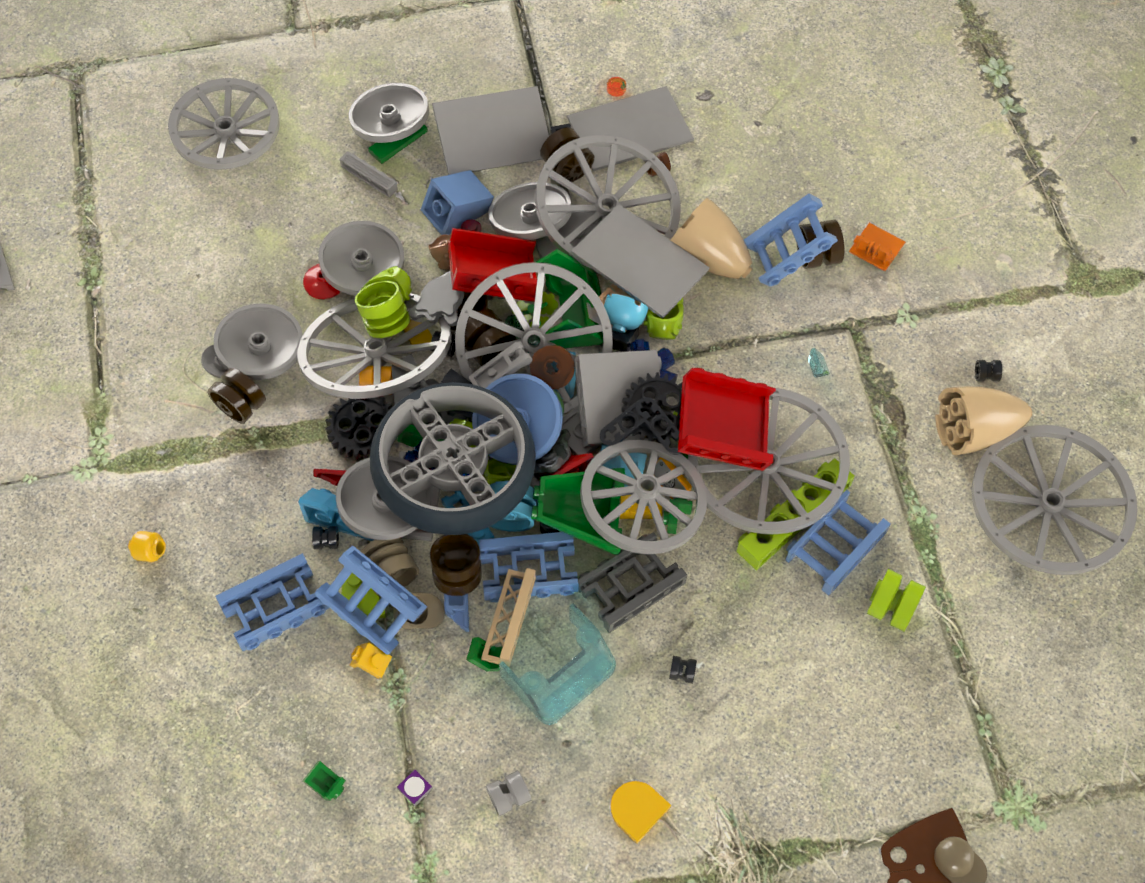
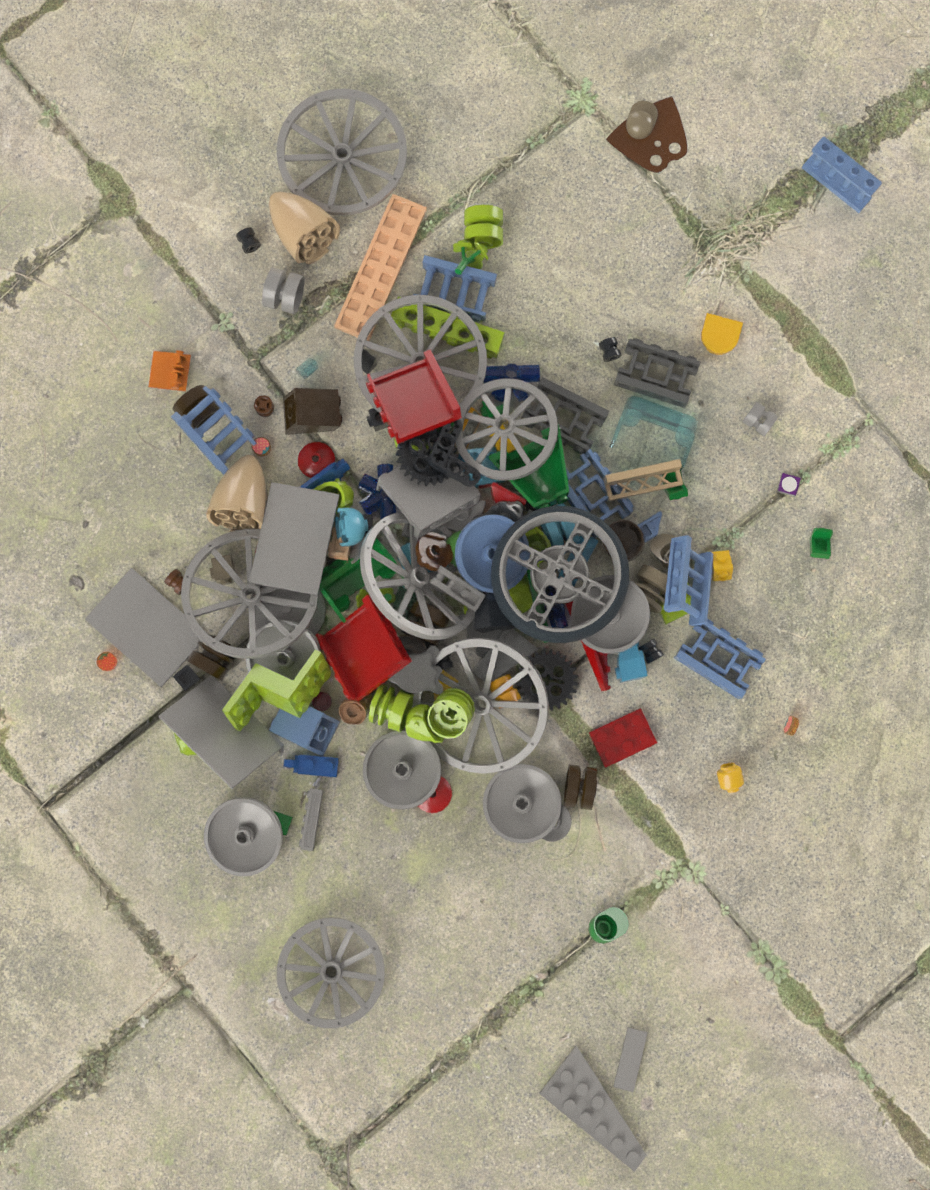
camera: 120 degrees left, 20 degrees up
none -> dark tan brick [210,554,235,585]
none -> lime bracket [222,649,332,732]
none -> tile [252,437,271,457]
none -> reddish brown wheel [254,395,274,417]
none -> light grey wheel [262,267,305,314]
none -> dark brown slope [283,388,342,435]
none -> blue hinge [284,755,339,777]
none -> red dish [298,442,335,478]
none -> blue hinge [300,459,350,489]
none -> light nougat plate [334,194,427,341]
none -> black slope [362,348,377,374]
none -> lime wheel [368,684,414,732]
none -> lime plant [453,240,489,275]
none -> clear blue piece [483,363,540,402]
none -> red plate [588,708,657,768]
none -> green cap [588,907,629,944]
none -> dark grey fence [614,338,701,408]
none -> clear orange tile [784,715,799,736]

